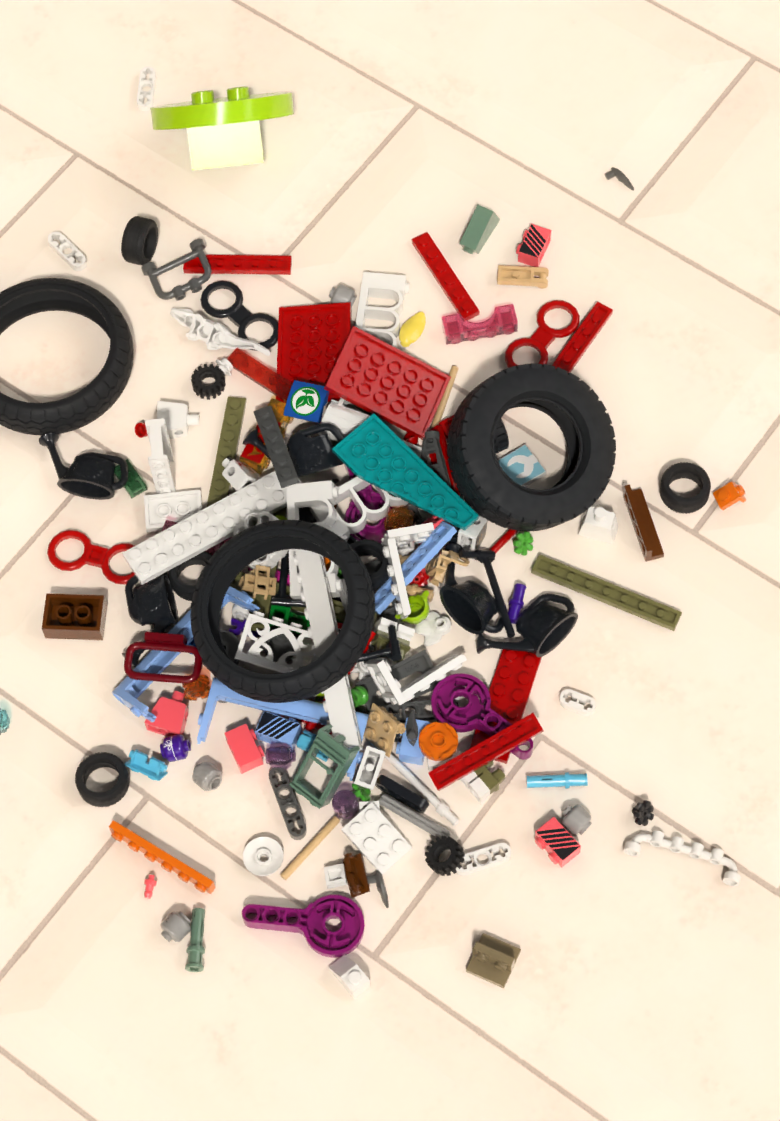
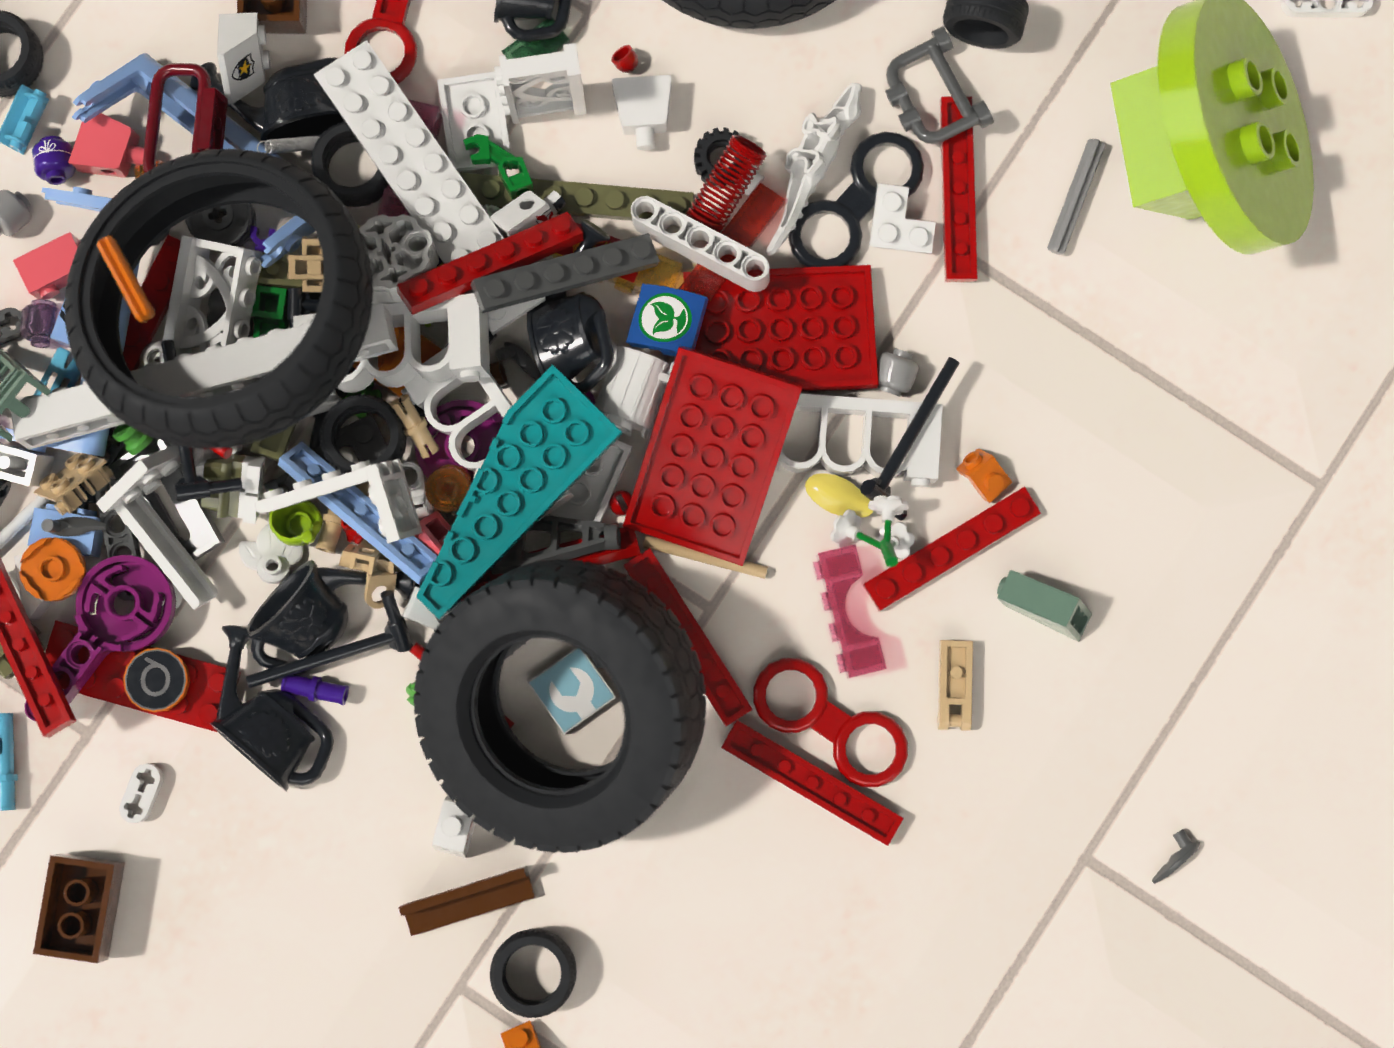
camera: 80 degrees right, 20 degrees up
coral brick [516,224,551,267] -> none
olive plate [531,554,682,631] -> none
none -> reddish brown brick [33,853,125,964]
none -> orange axle [97,235,154,322]
none -> black tile [123,648,190,712]
none -> white slope [217,12,271,104]
none -> white piece [257,136,320,154]
none -> tan pin [390,394,440,458]
none -> red plate [396,212,583,315]
none -> green piece [463,134,534,200]
none -> white beam [631,196,770,292]
none -> red piece [686,135,767,233]
none -> white plant [830,495,915,567]
none -> black bar [860,357,960,521]
none -> white plate [869,183,936,254]
none -> orange bracket [956,449,1012,503]
none -> light grey axle [1047,139,1105,255]

